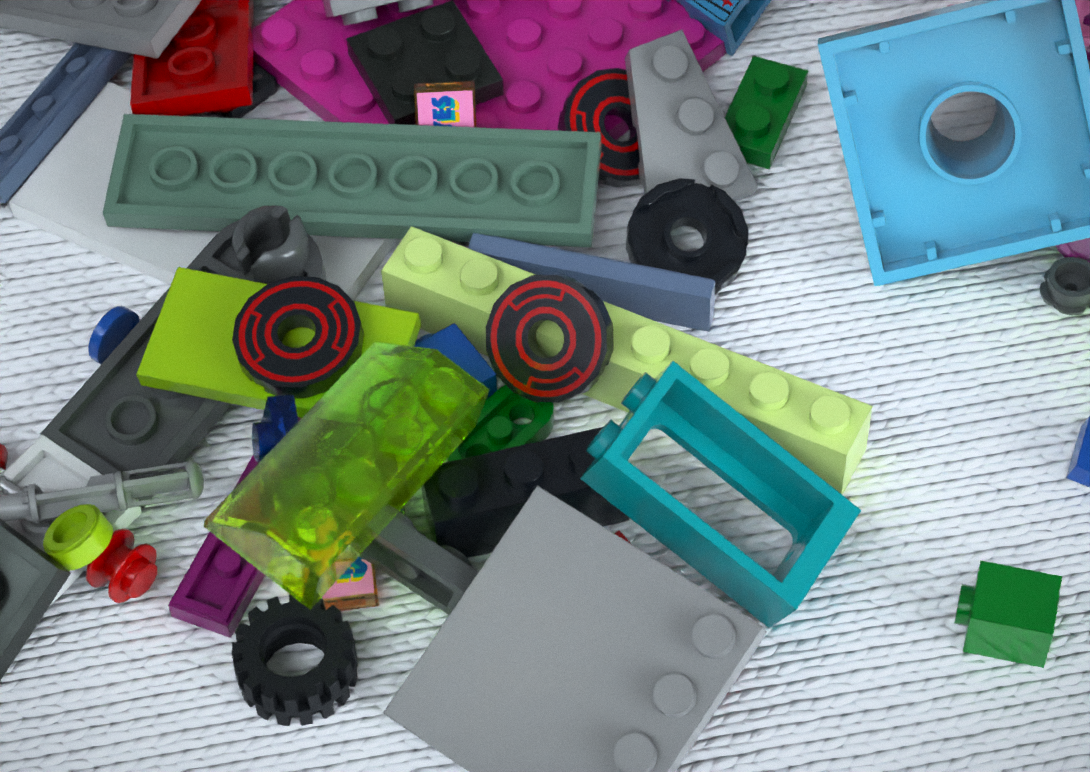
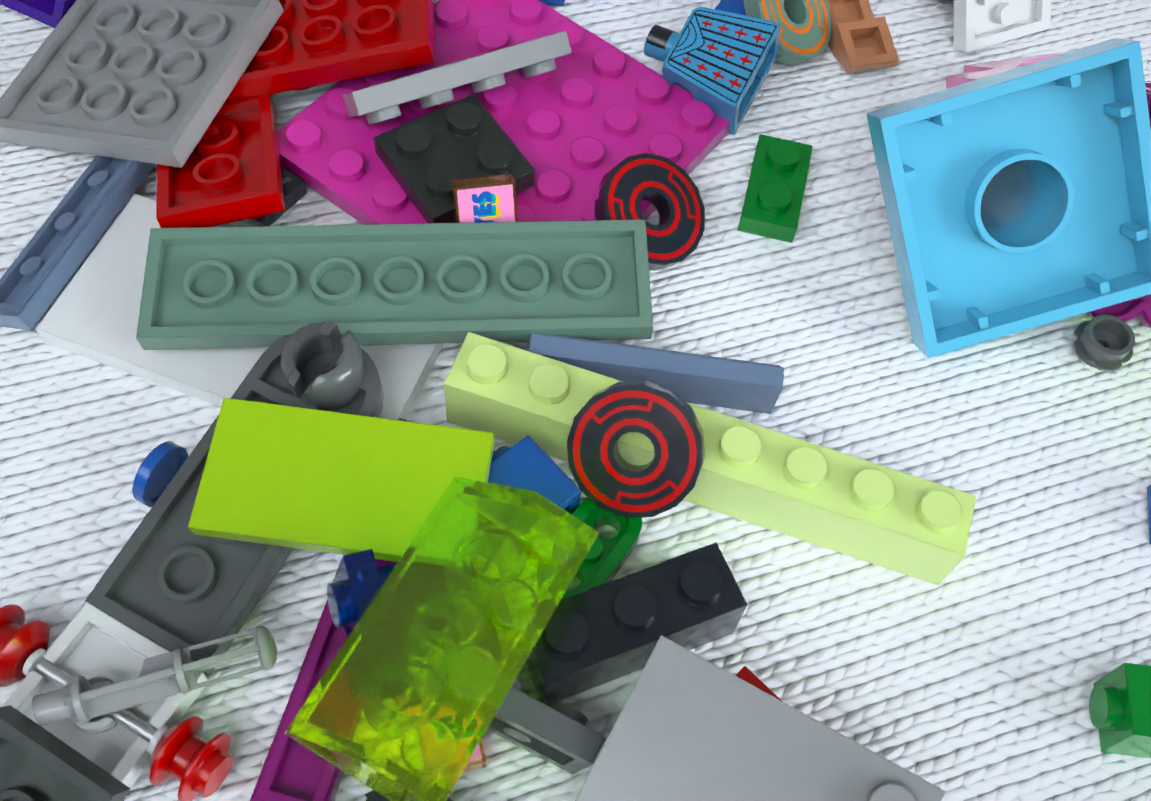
camera: 15 degrees left, 5 degrees up
lime tile [43,504,113,571] -> none
black tile [232,276,364,398] -> none
teal piece [580,361,861,628] -> none
light grey wing [625,29,758,202] -> none
black tile [625,178,749,294] -> none

